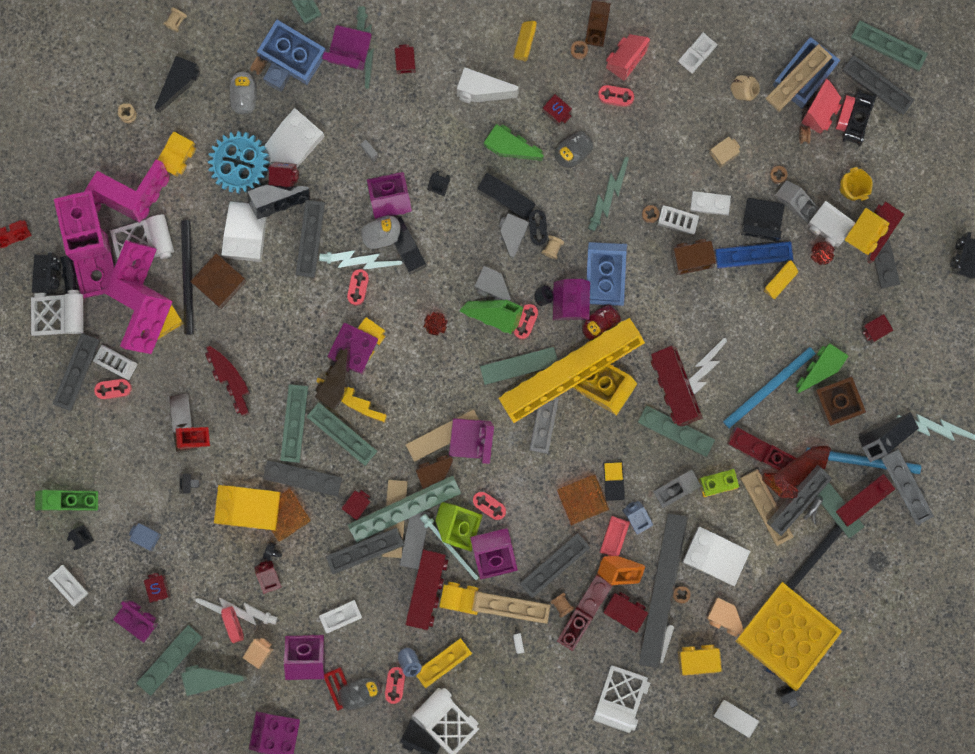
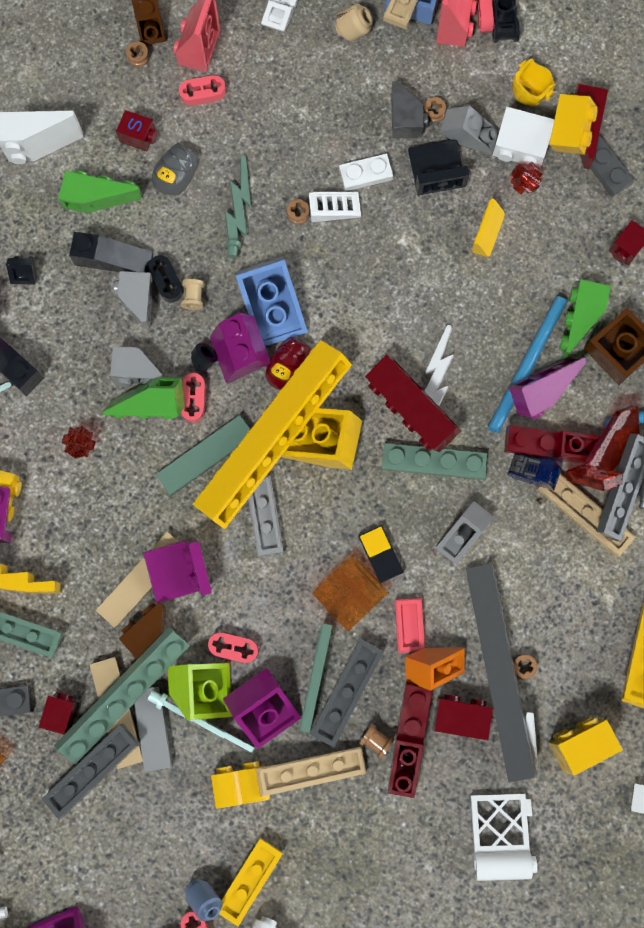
camera: 20 degrees left, 5 degrees down
white plate [319,600,362,633] -> none
dark red brick [405,550,449,631] -> none
yellow slope [513,21,537,62] -> none
white tile [513,633,524,654] -> none
sand blue bracket [622,501,653,535] -> none
reddish brown brick [671,239,716,276] -> none
white slope [682,527,750,586] -> none
lime hips [698,469,739,498] -> none
light nougat slope [706,598,744,637] -> none
tan brick [709,137,740,168] -> none
blue tile [715,241,793,269] -> none
medium nougat bush [799,127,811,144] -> none
none -> sand green tile [299,623,332,733]
none -> flat silver slope [391,81,428,138]
none -> clear blue leg [507,454,561,490]
none -> slope [509,356,586,419]

